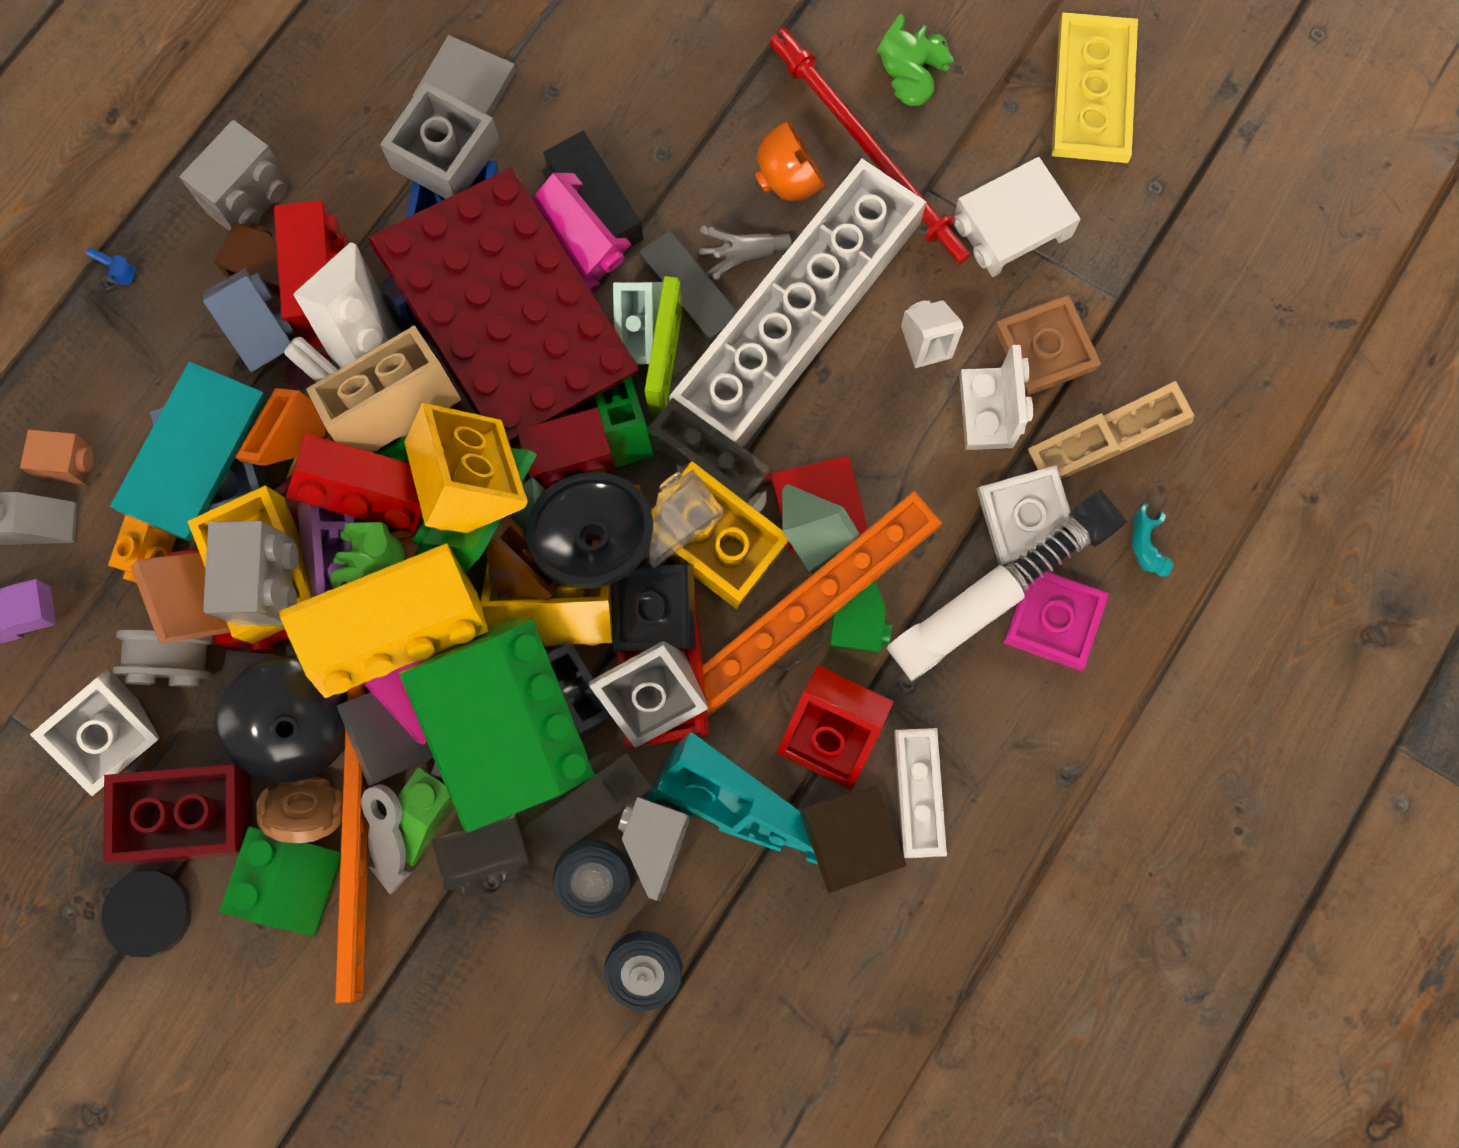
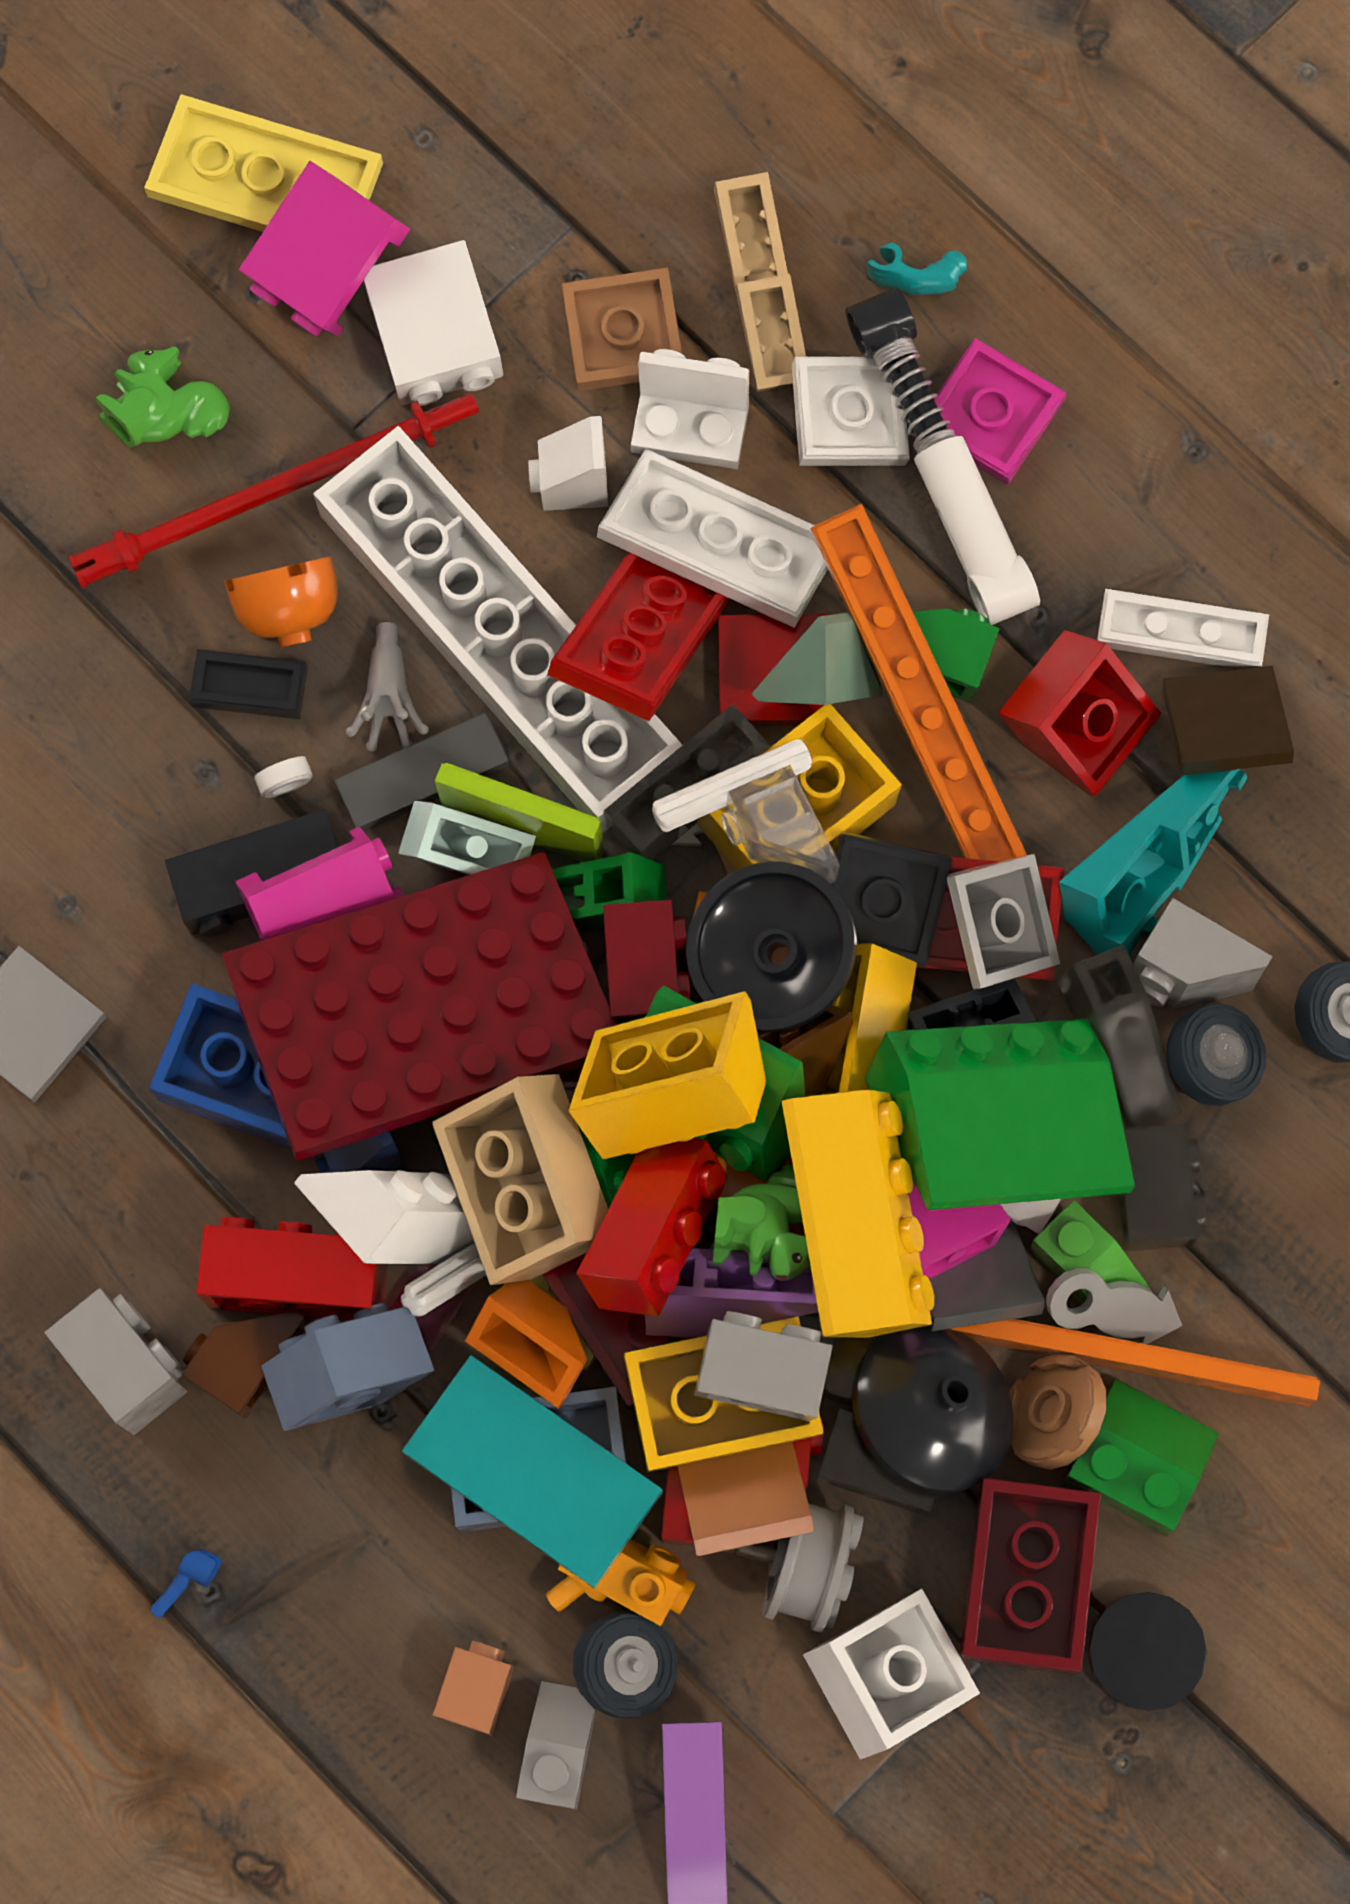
camera: 75 degrees left, 0 degrees up
light grey brick [380,81,500,199] -> none
none -> black tile [189,649,308,719]
none -> dark pink panel [239,161,411,337]
none -> white tile [254,756,313,798]
none -> red tile [547,552,730,721]
none -> black wheel [573,1611,678,1718]
none -> white tile [597,449,828,628]
none -> white axle [652,739,812,832]

